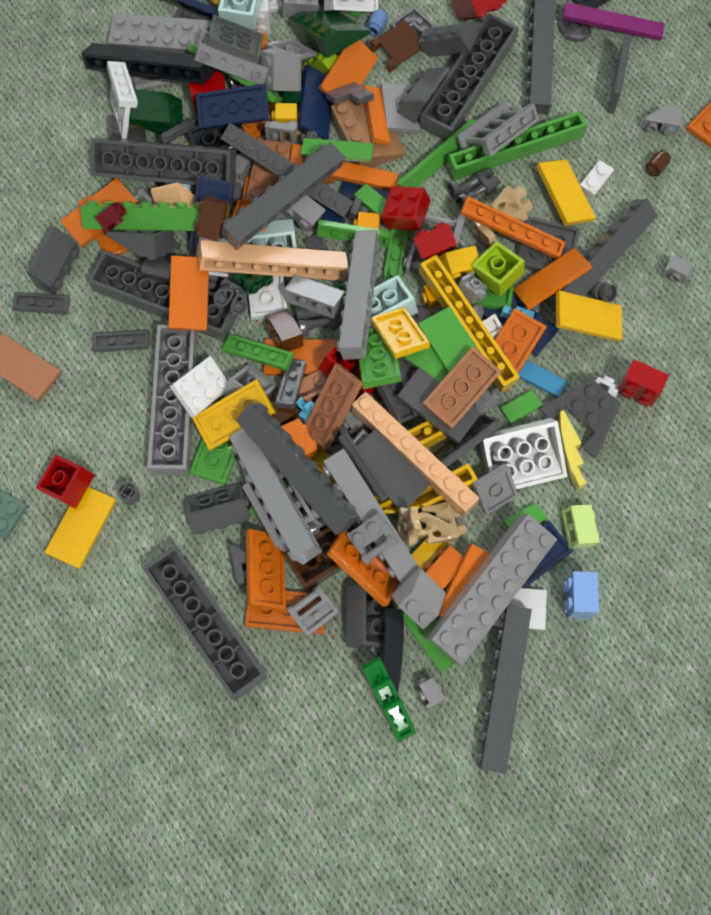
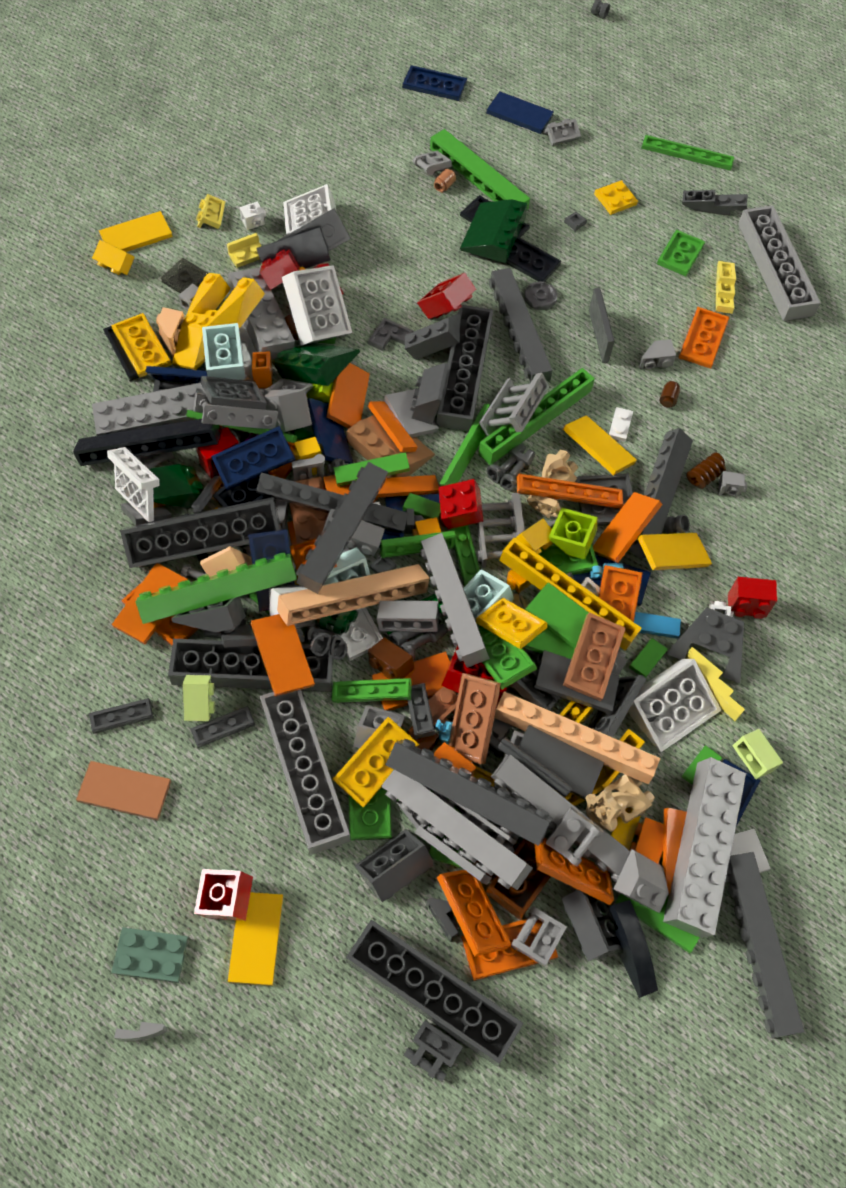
camera: 25 degrees left, 10 degrees down
dark grey slope [26,225,80,295] -> none
dark red brick [95,202,127,233] -> none
dark grey wheel [118,482,140,505] -> none
white plate [169,356,228,418] -> none
reddish brown brick [195,196,229,241] -> none
flat silver tile [325,82,374,105] -> none
green slope [361,657,417,742] -> none
medium blue brick [367,10,389,37] -> none
reddish brown flag [369,21,422,73] -> none
red brick [414,222,457,262] -> none
light grey brick [416,677,446,710] -> none
light grey brick [458,271,488,305] -> none
light grey plate [472,464,519,515] -> none
magenta tile [562,2,664,41] -> none
light blue brick [563,571,599,619] -> none
none -> yellowish green brick [183,675,215,721]
none -> orange brick [252,351,273,389]
none -> dark grey plate [403,1021,463,1082]
none -> reddish brown piece [686,452,726,489]

